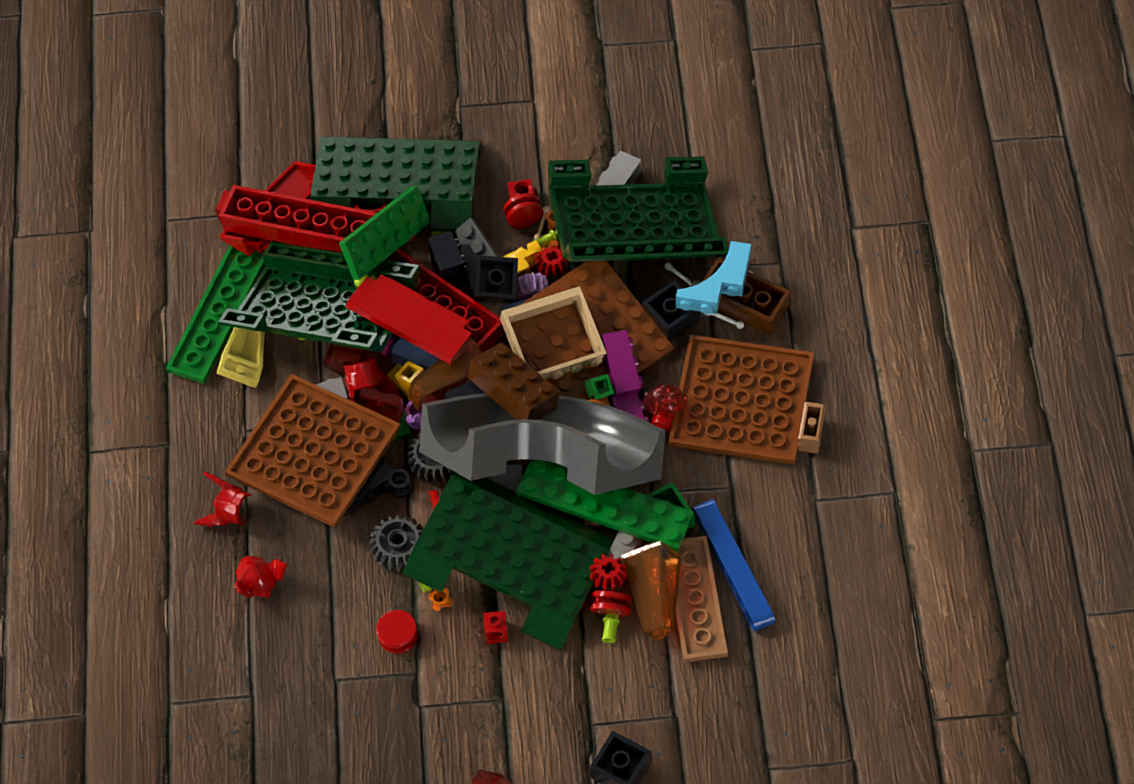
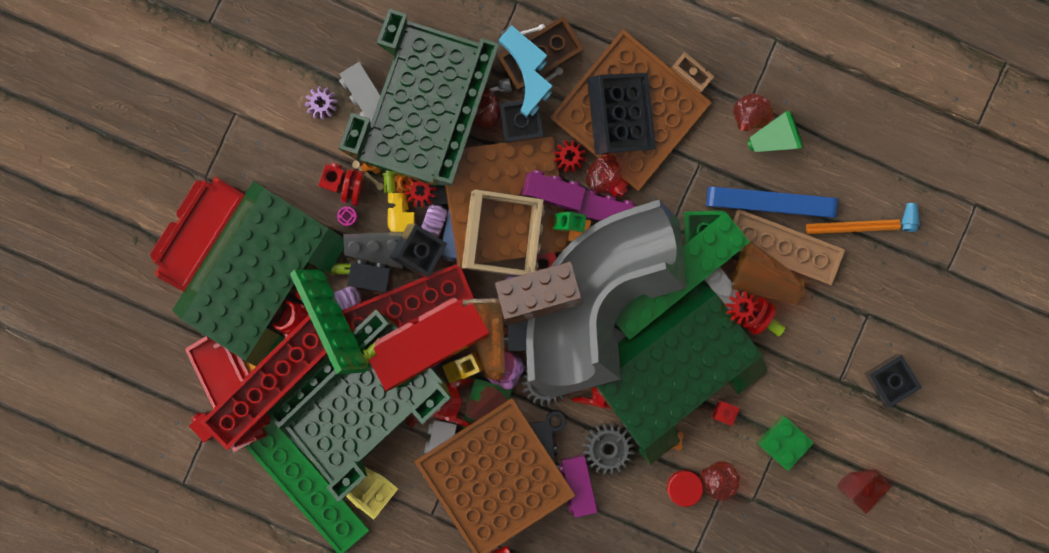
camera: 65 degrees left, 30 degrees up
none -> red slope [150,176,245,292]
none -> lavender gear [305,86,338,120]
none -> lavender gear [334,286,362,310]
none -> dark pink wheel [337,206,358,226]
none -> clear red hair [473,88,501,129]
none -> red gear [554,140,586,173]
none -> magenta brick [559,454,597,518]
none -> black slope [587,73,656,155]
none -> clear red hair [701,461,740,501]
none -> clear red hair [733,94,773,132]
none -> slope [747,111,804,152]
none -> green brick [756,415,814,471]
none -> orange axle [806,219,901,234]
none -> dark azure cone [901,203,920,232]

